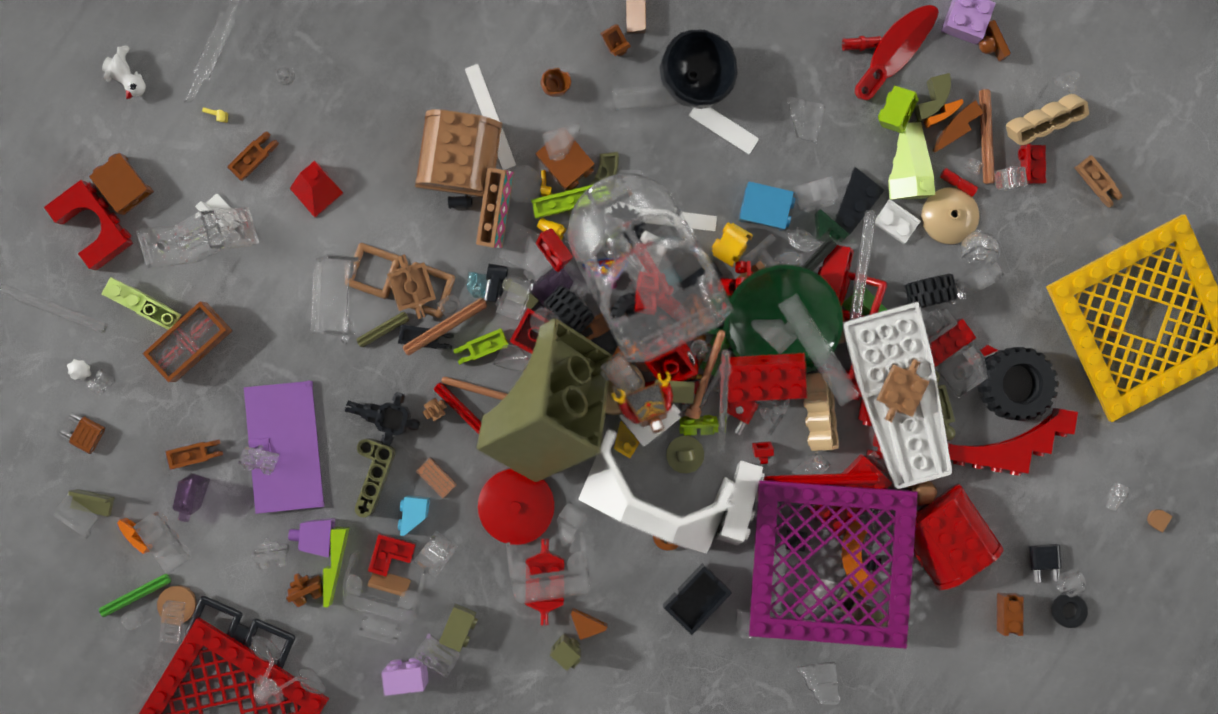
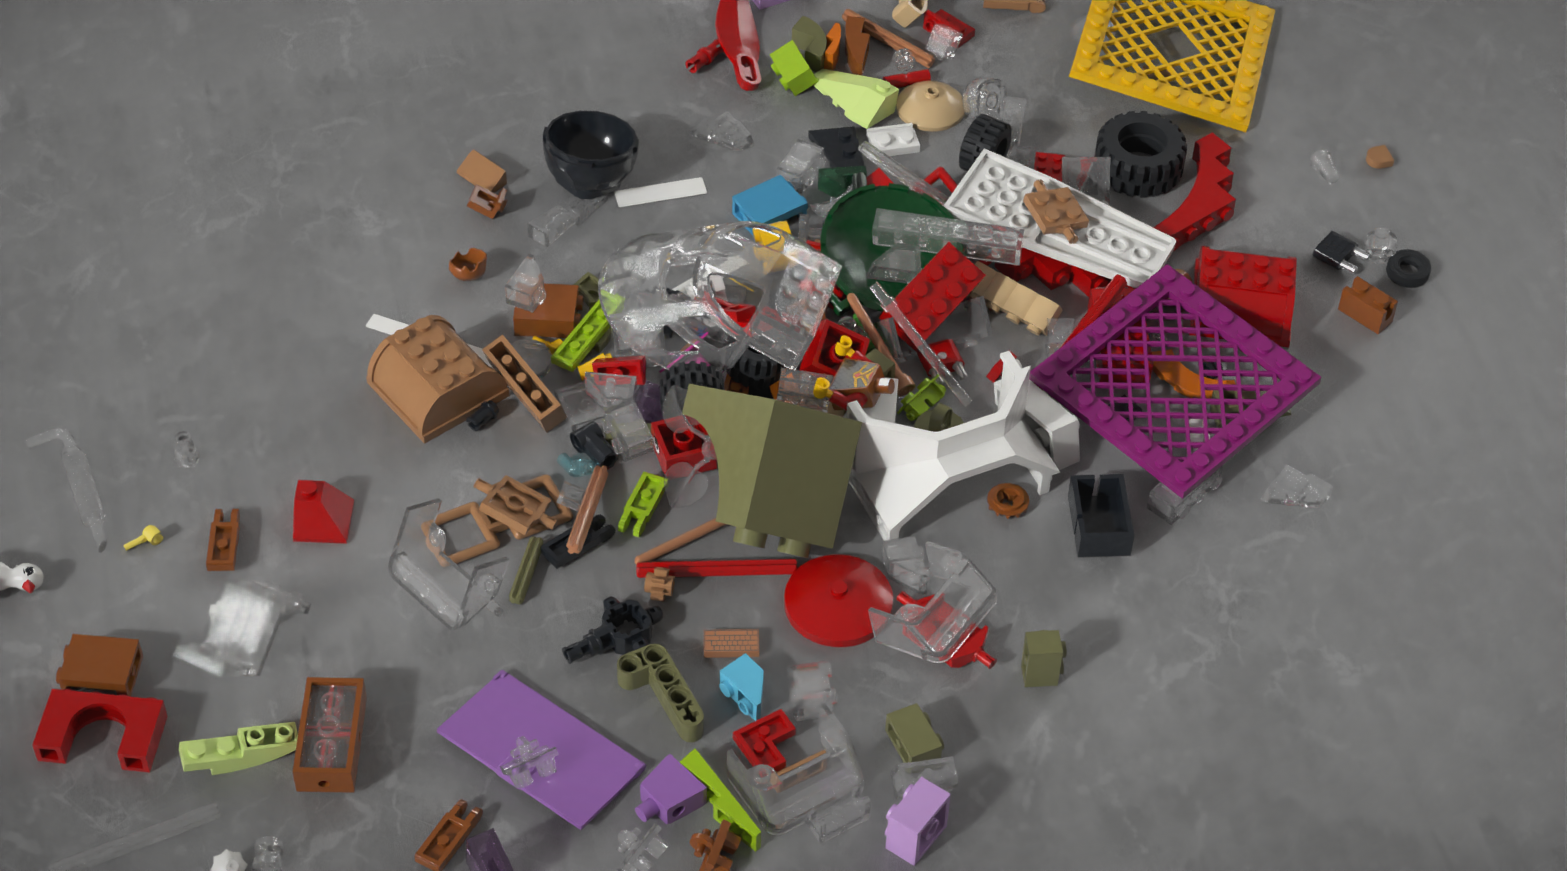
camera: 40 degrees left, 40 degrees down
dark orange slope [571,608,608,640] -> none

